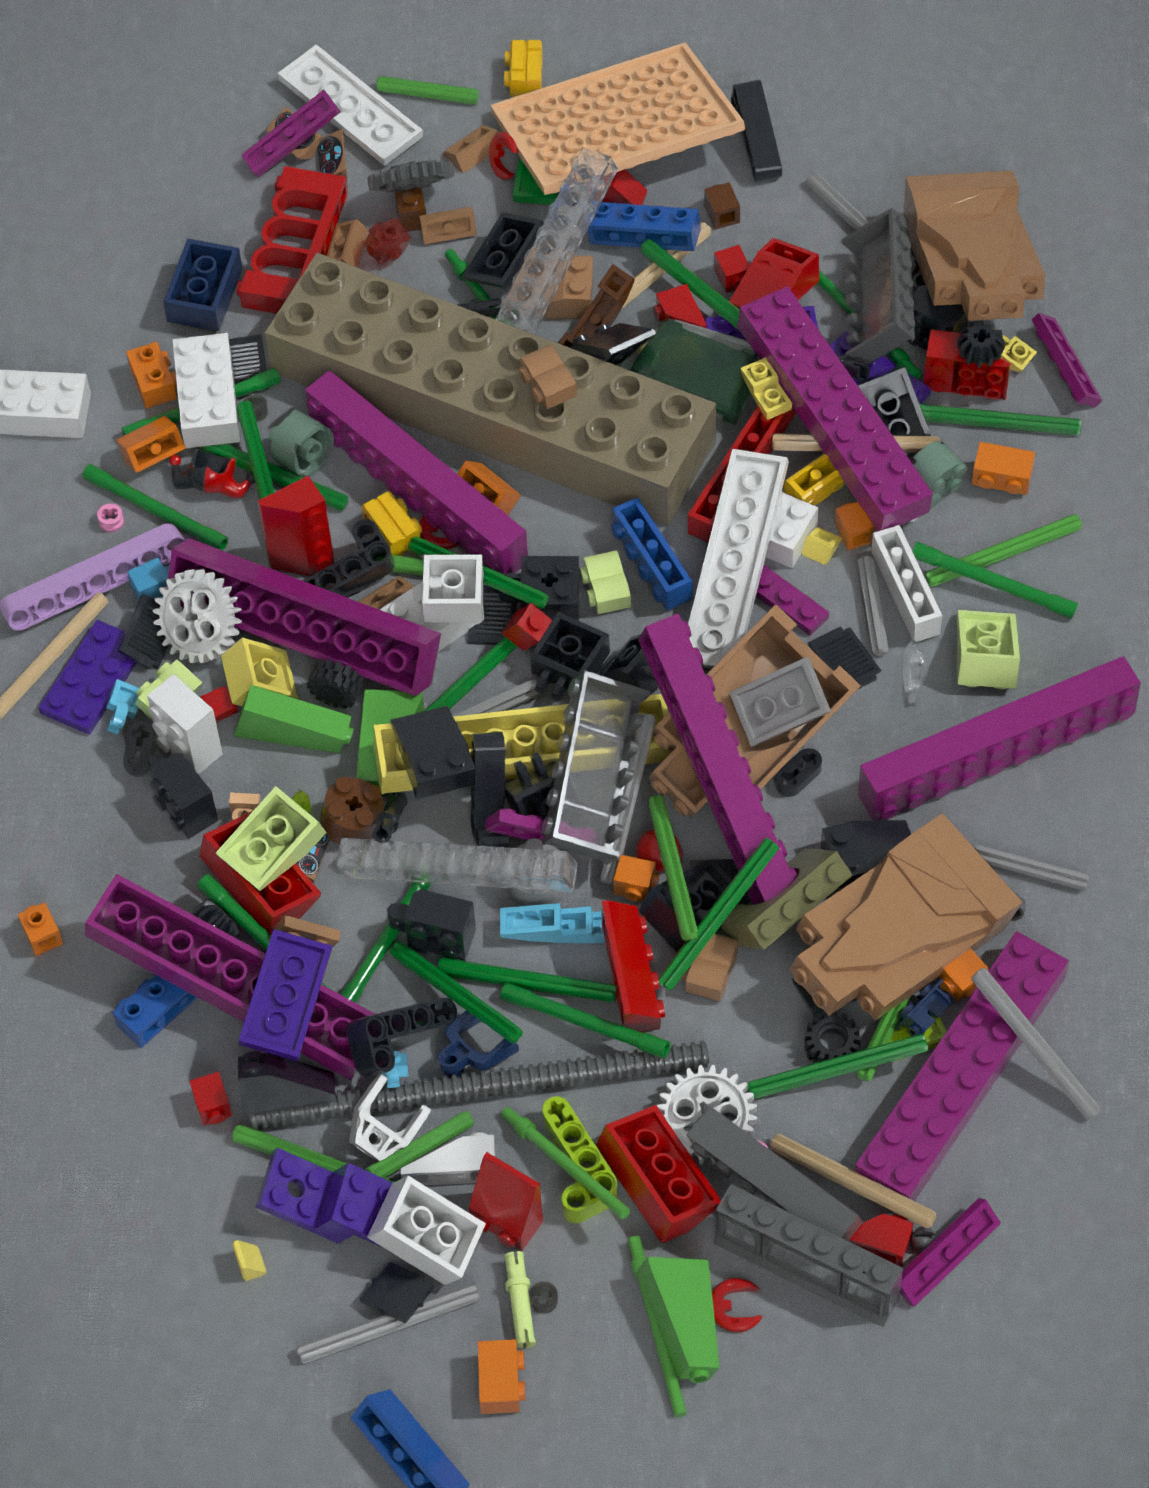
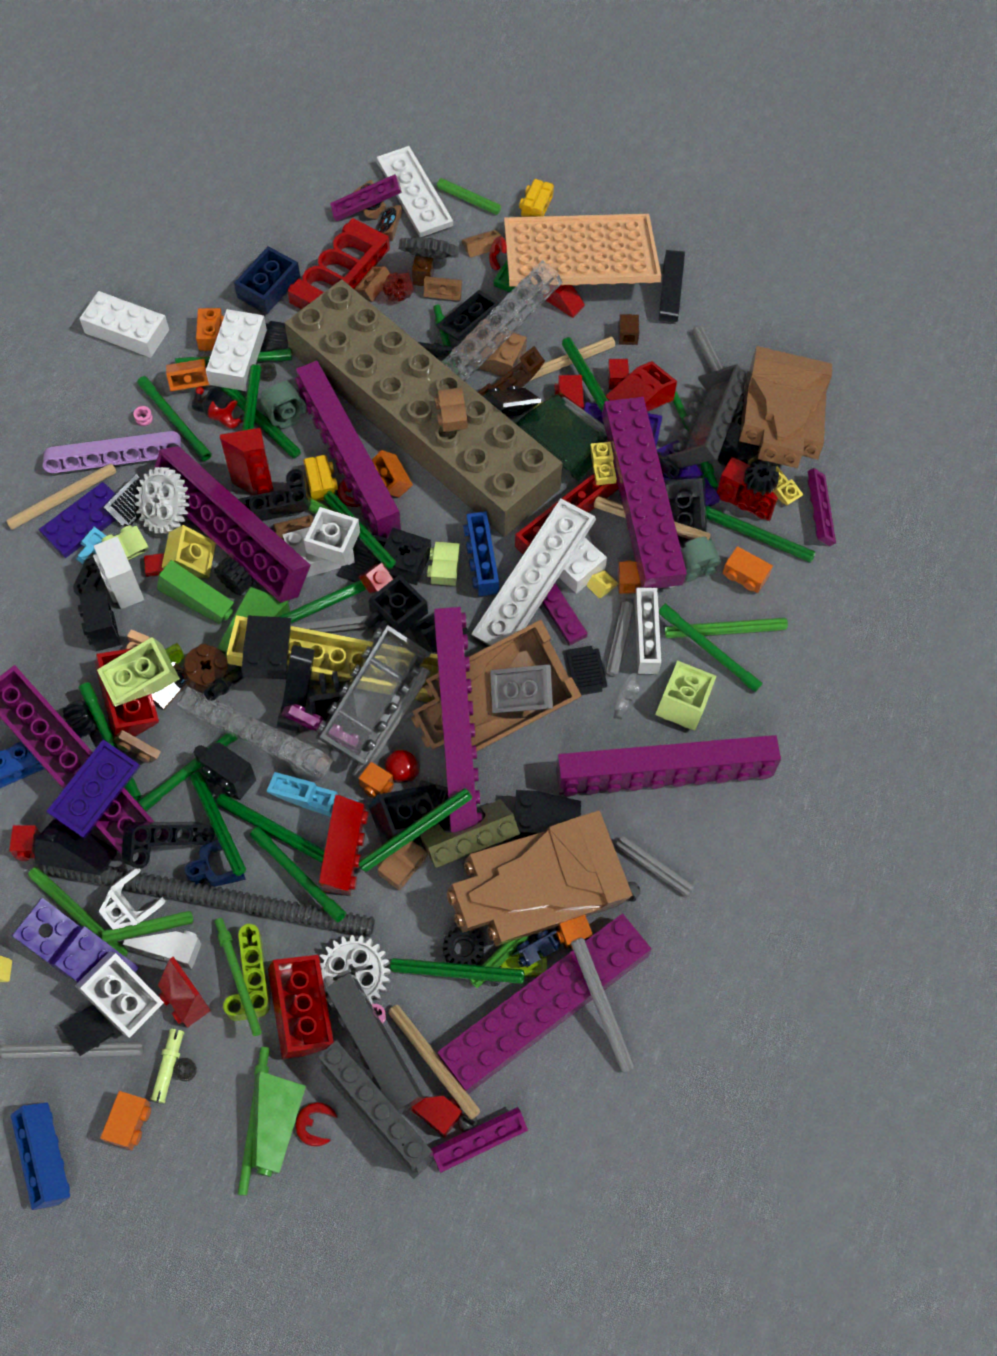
camera: 15 degrees right, 5 degrees up
dark azure brick [127,557,169,601] -> none
medium azure plate [382,1051,409,1088] -> none
blue brick [586,202,701,251] -> none
bright green axle [648,795,698,941] -> none
black beam [776,748,822,797] -> none
yellow brick [783,454,844,506] -> none

